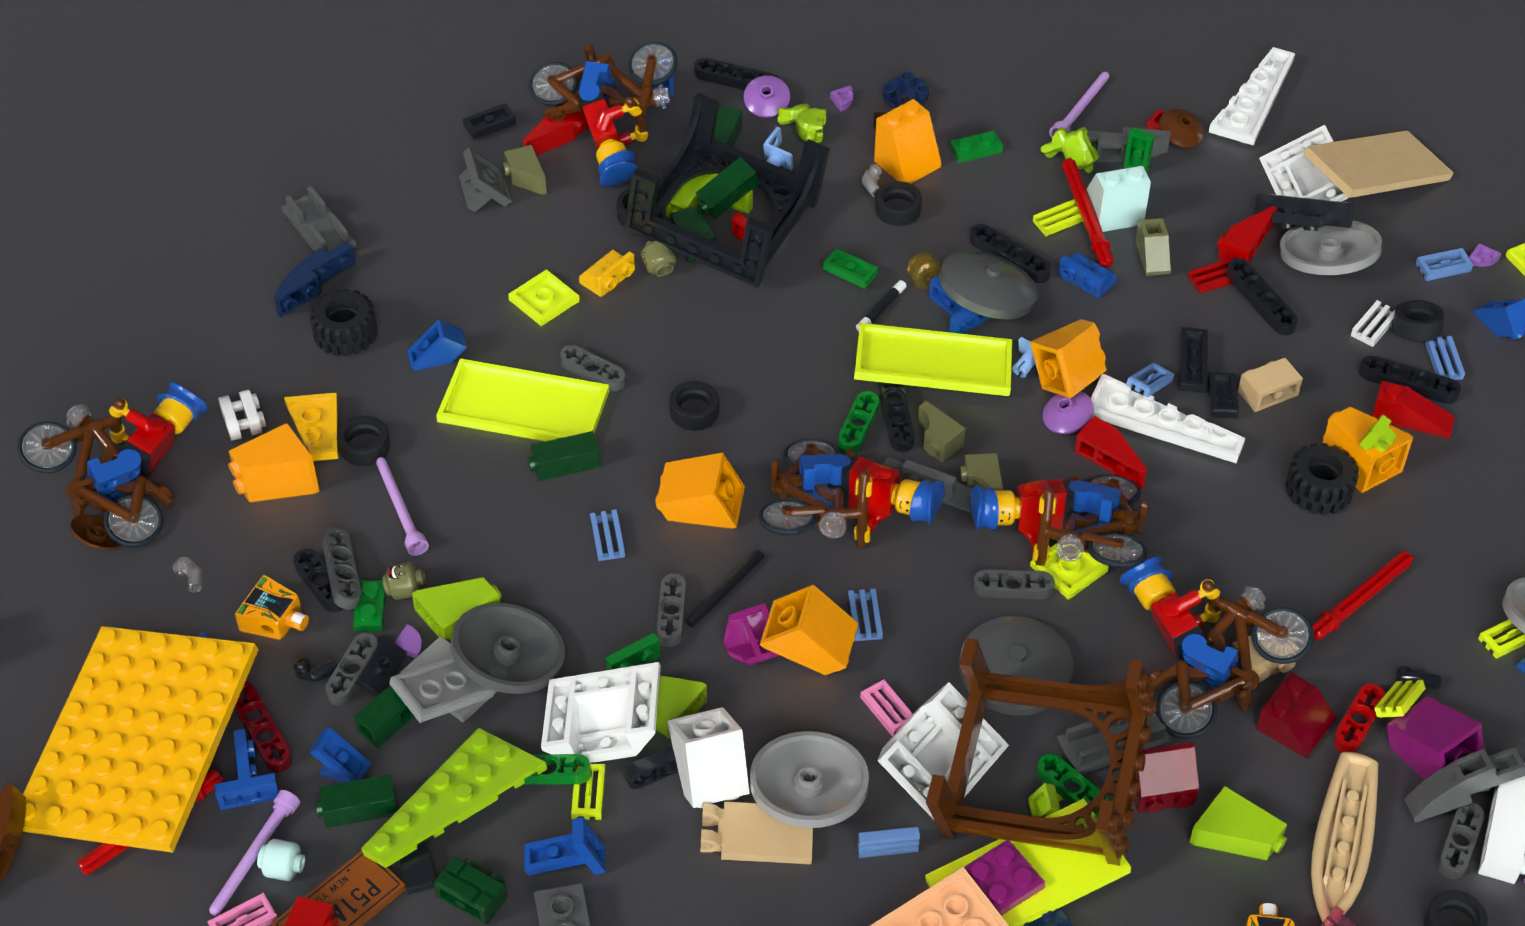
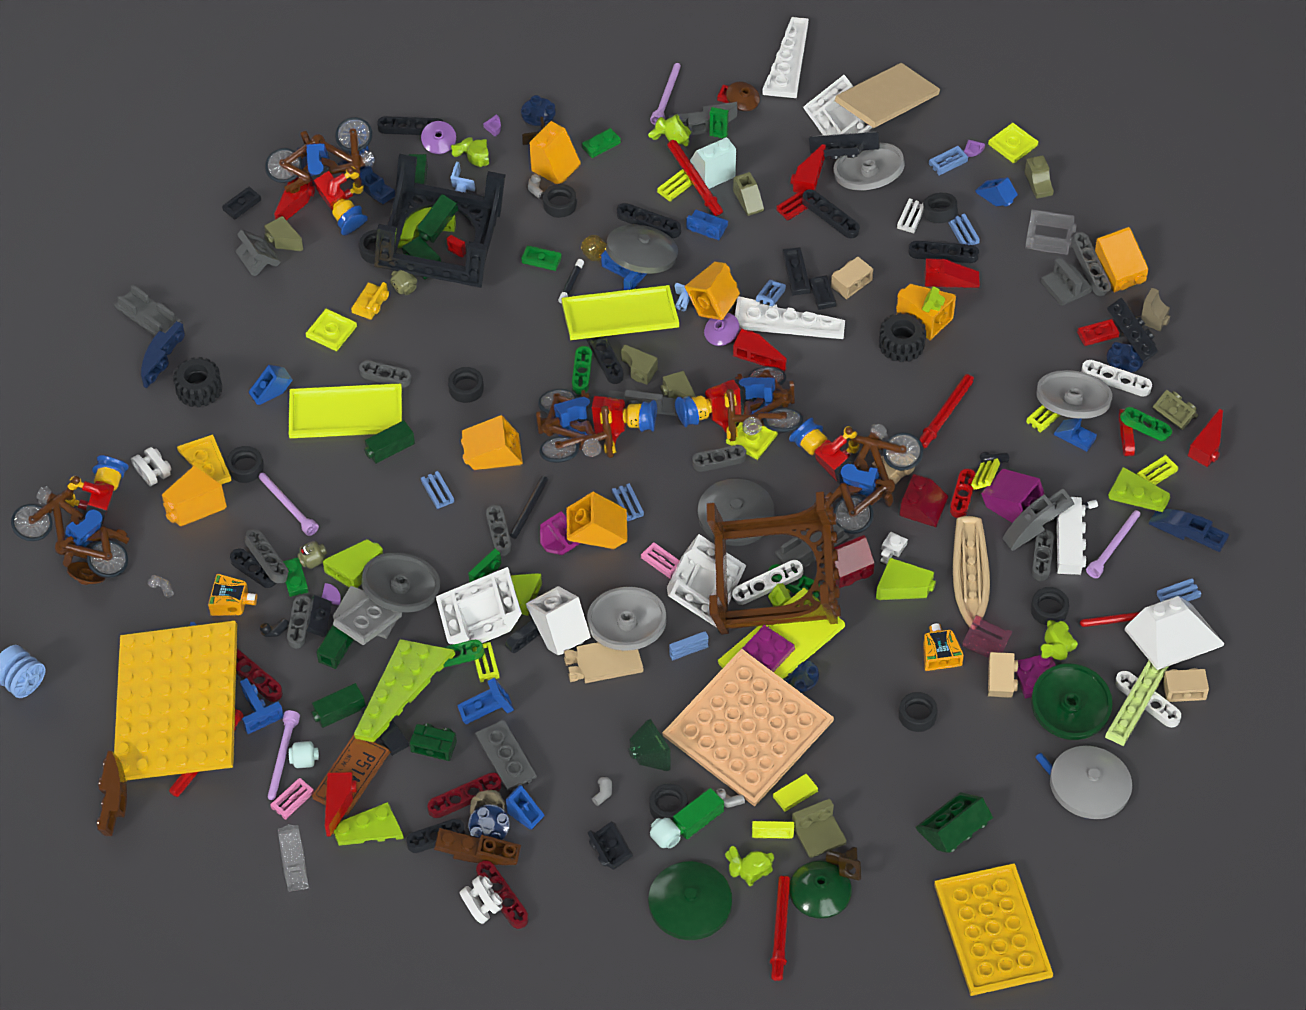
camera: 15 degrees left, 5 degrees up
blue slope [309,727,371,783] -> none
none -> dark blue slope [338,160,395,205]
none -> white beam [732,560,804,605]
none -> white plate [880,532,908,564]

